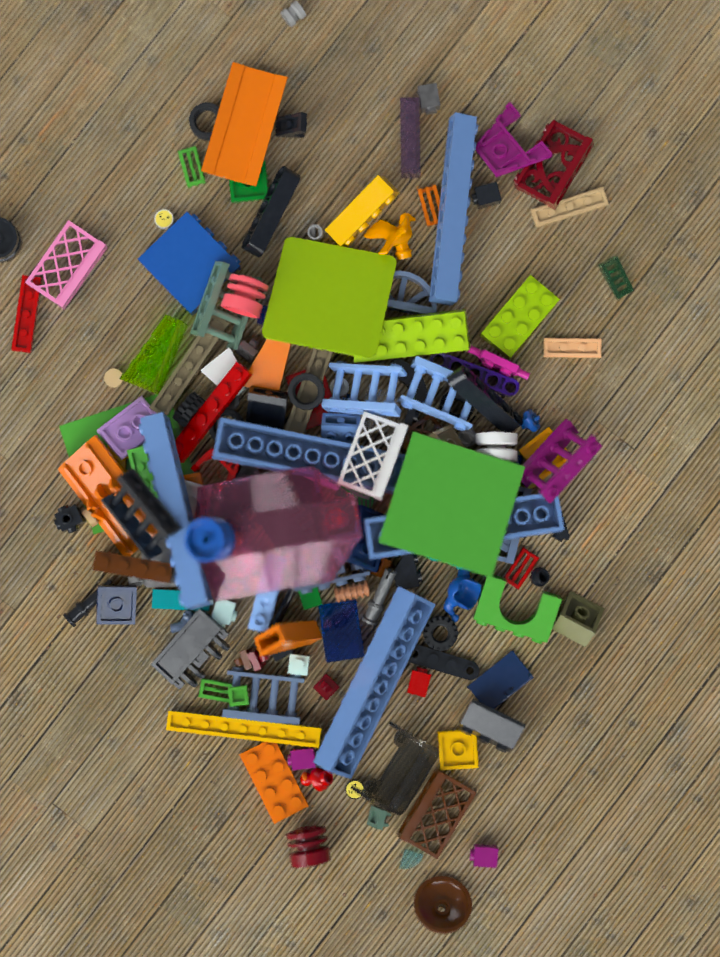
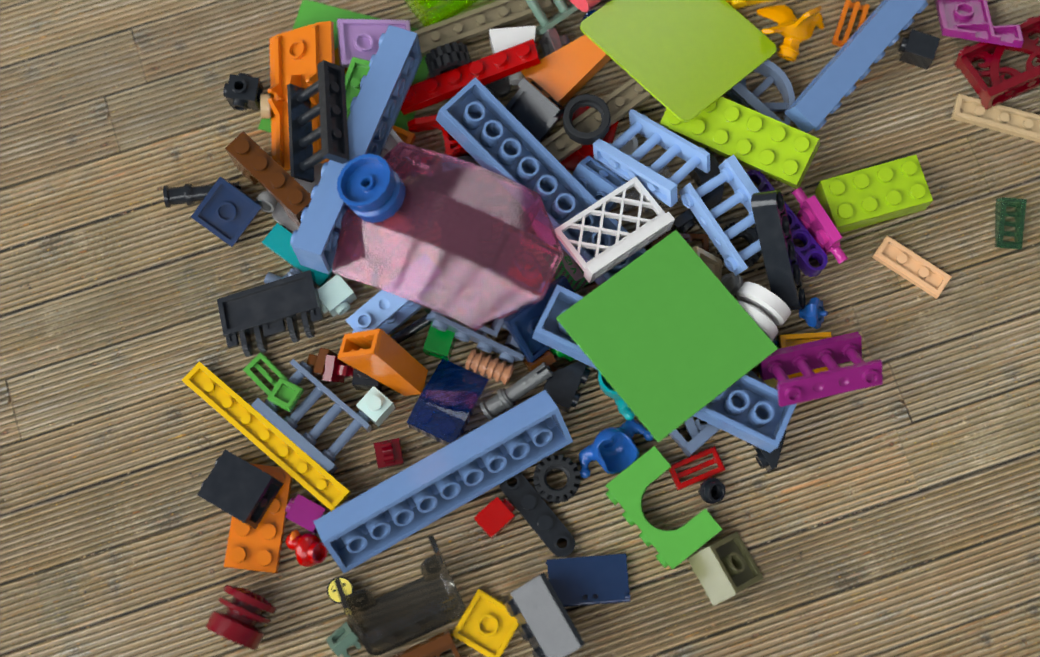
camera: 30 degrees right, 10 degrees down
none -> black panel [197,450,284,529]

